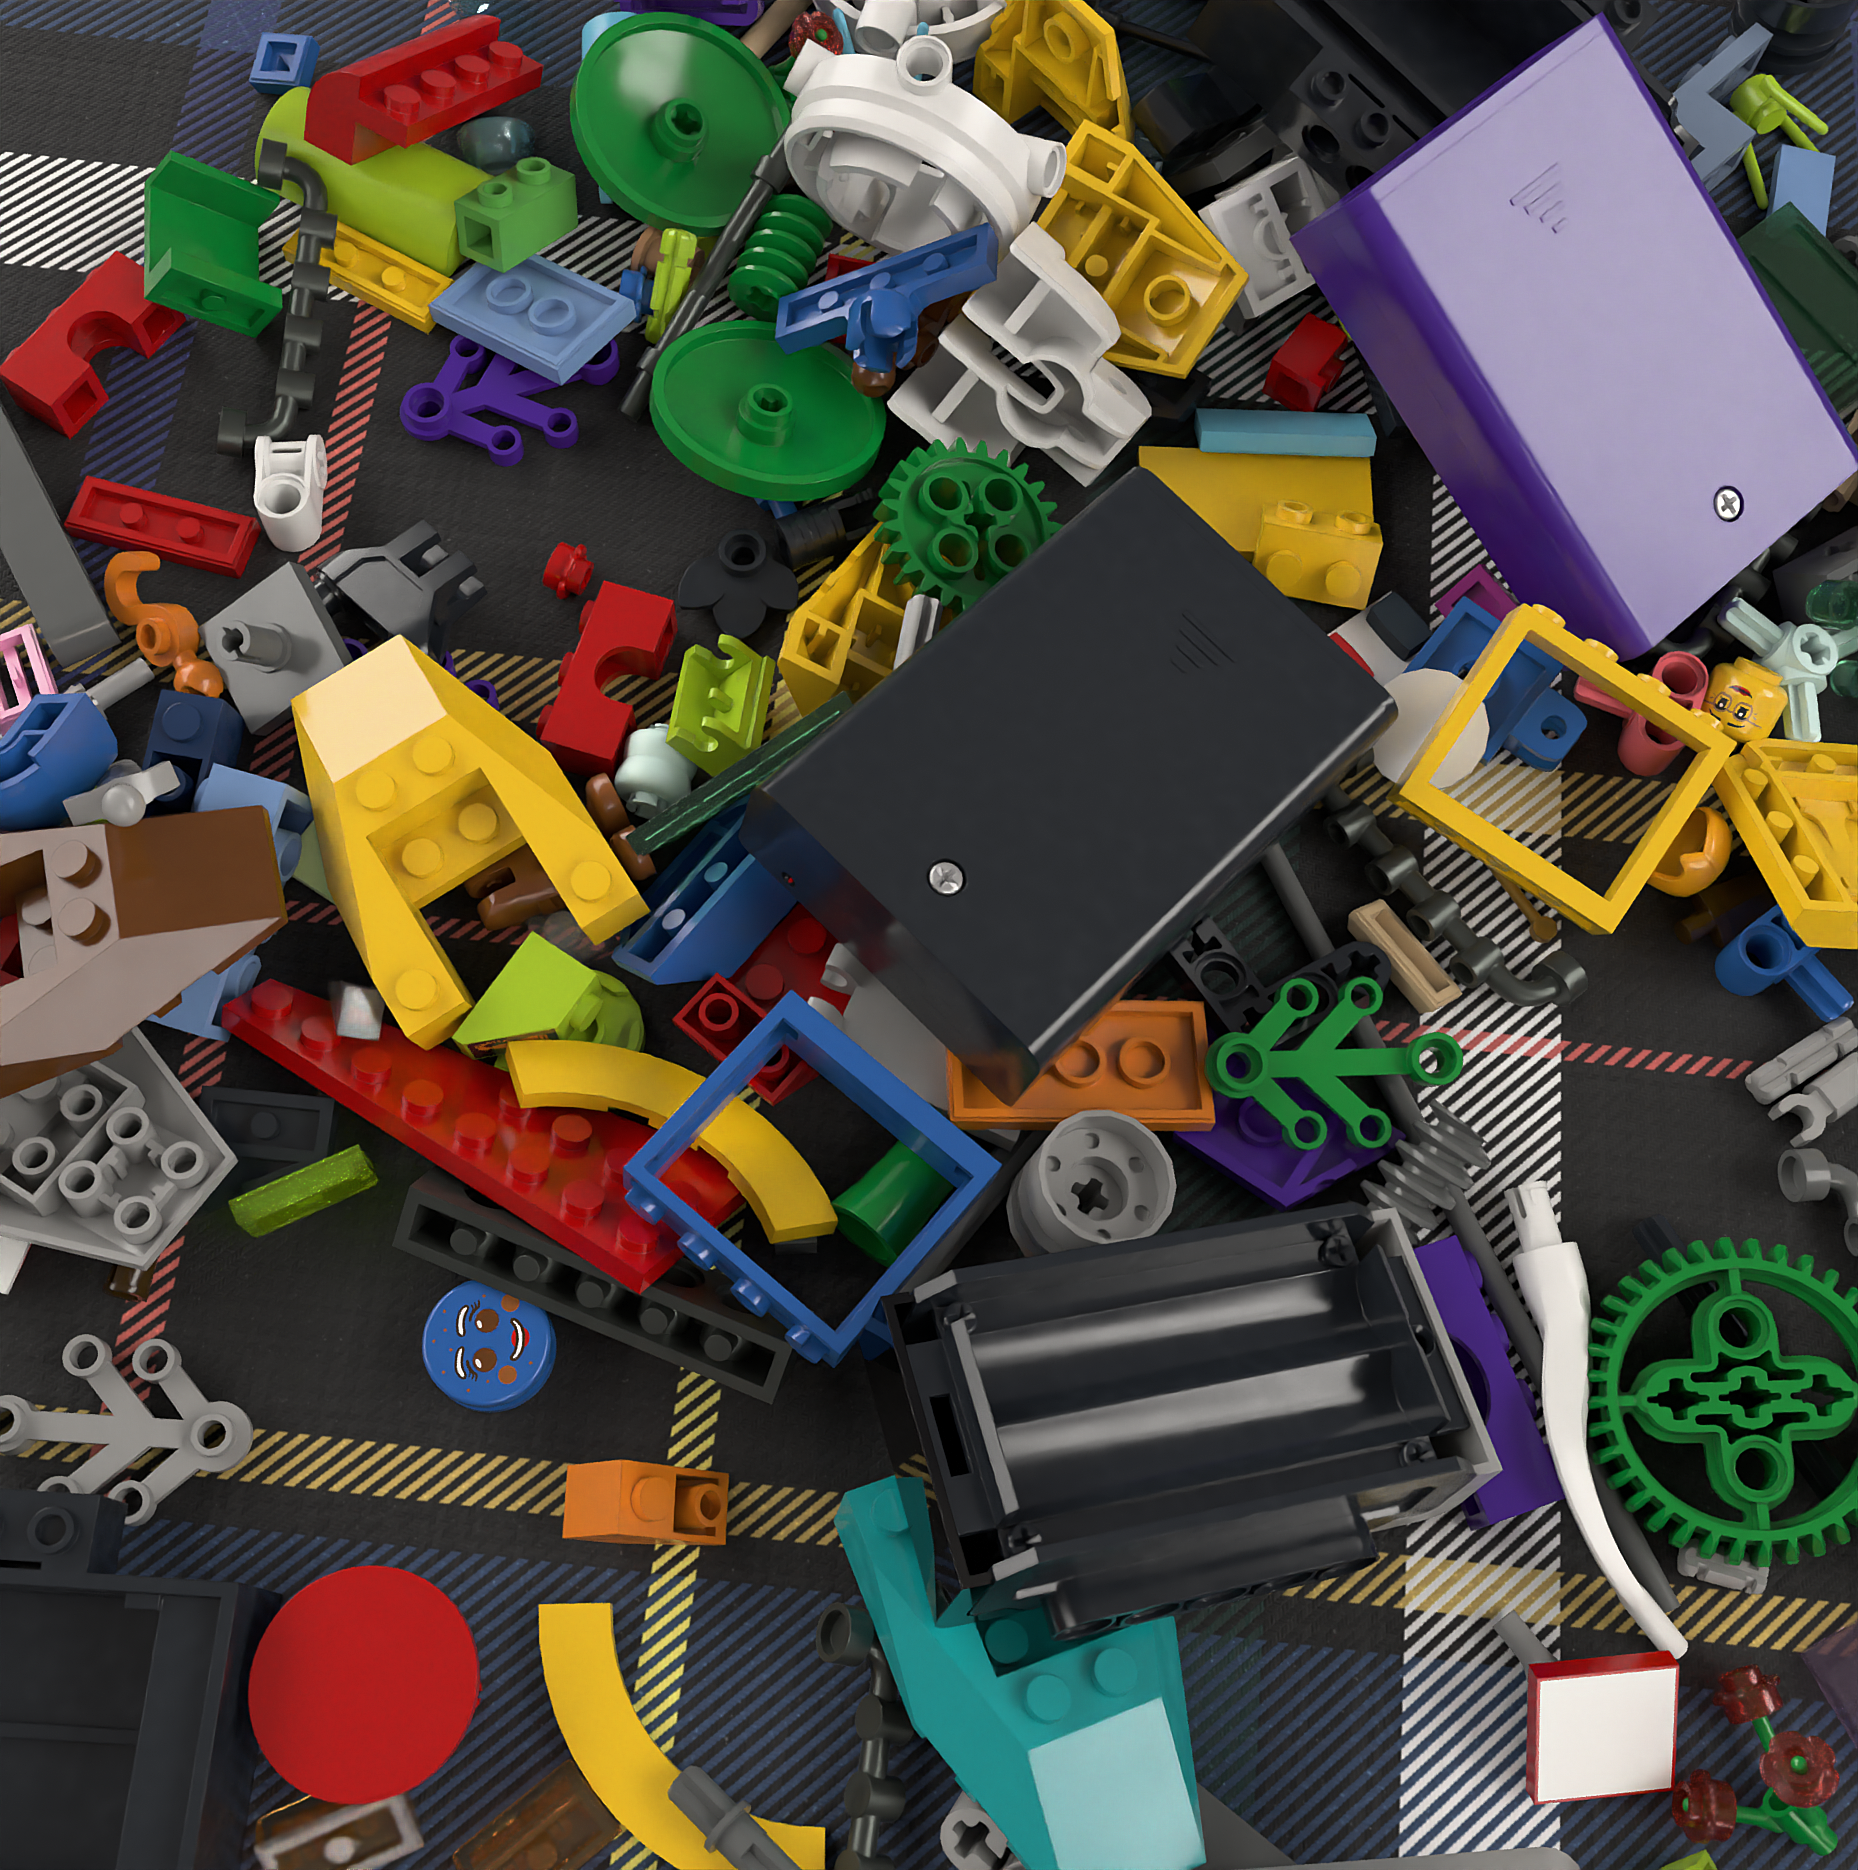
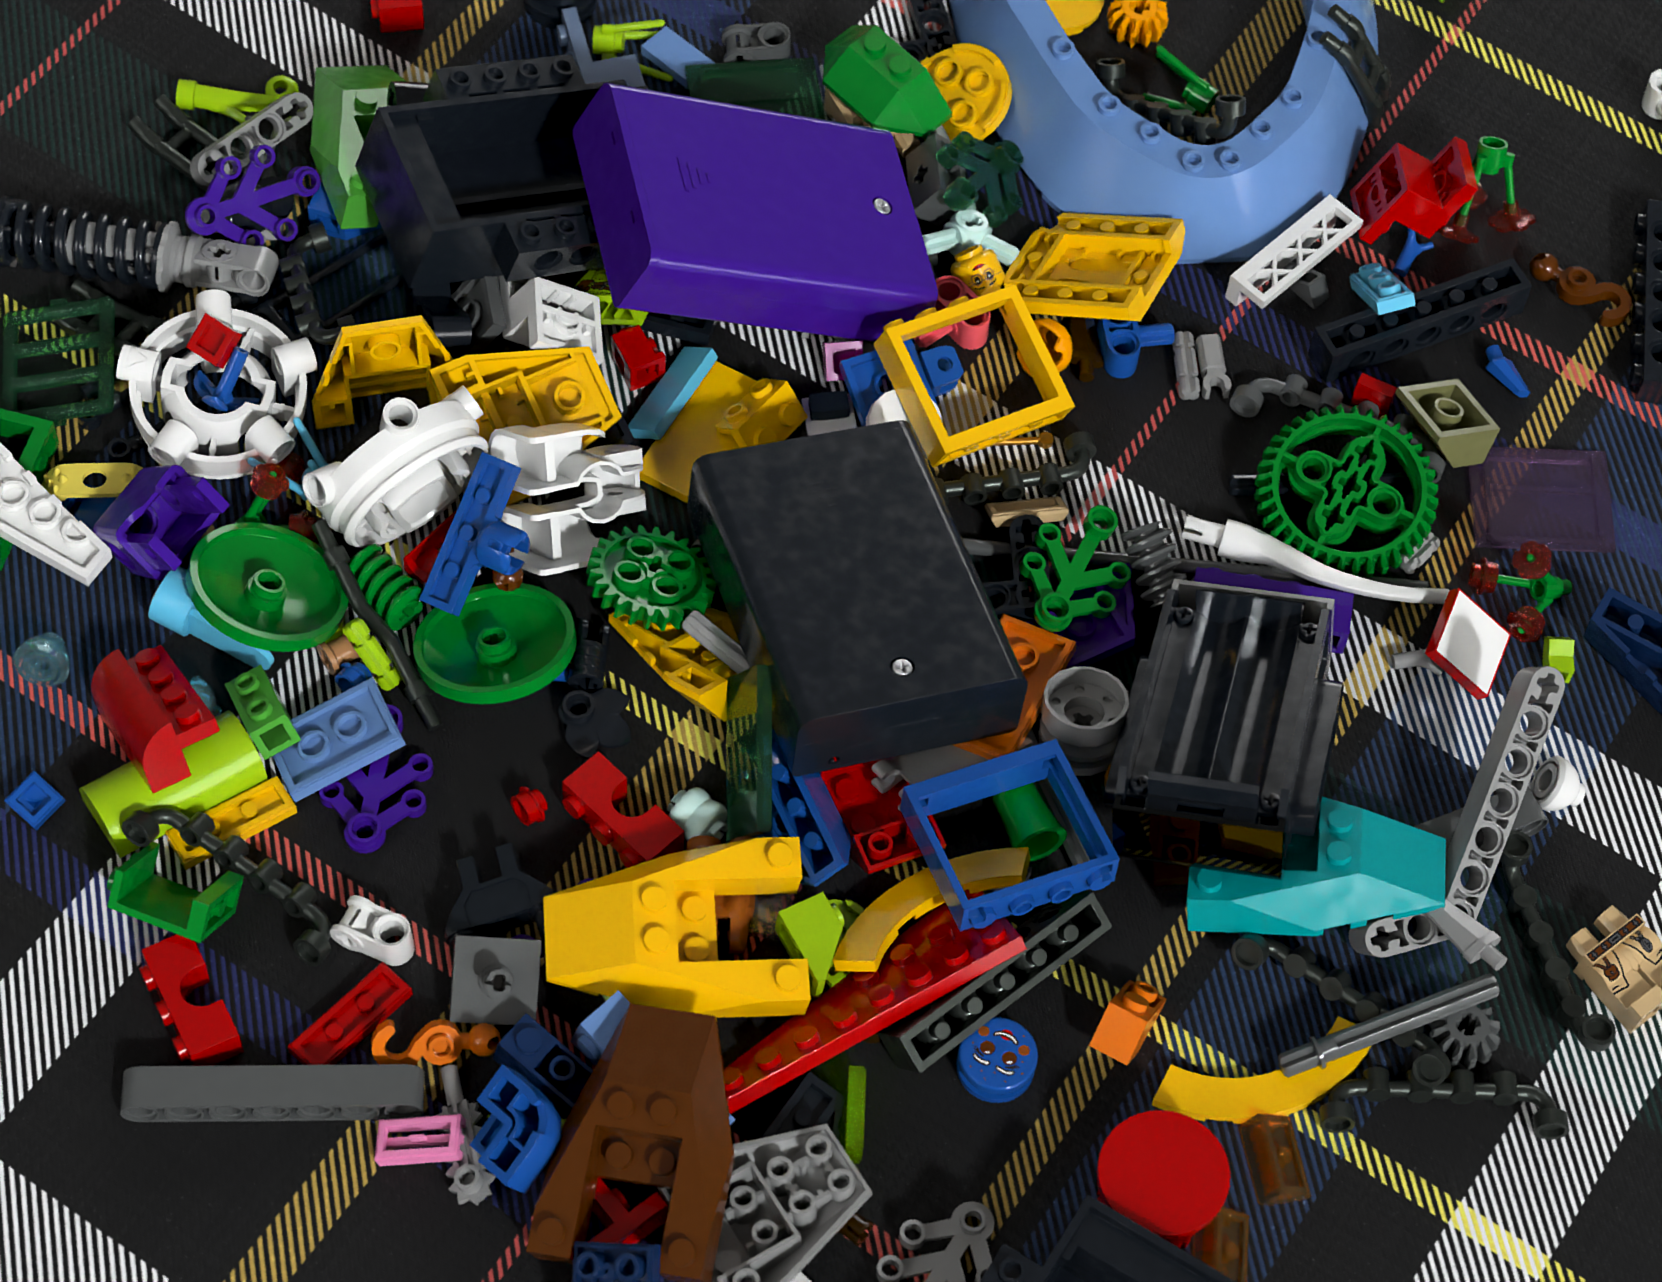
camera: 60 degrees left, 10 degrees down
light grey sword [62,759,181,827] -> none
clear piece [328,980,385,1041] -> none
lime hinge [665,634,776,779] -> none

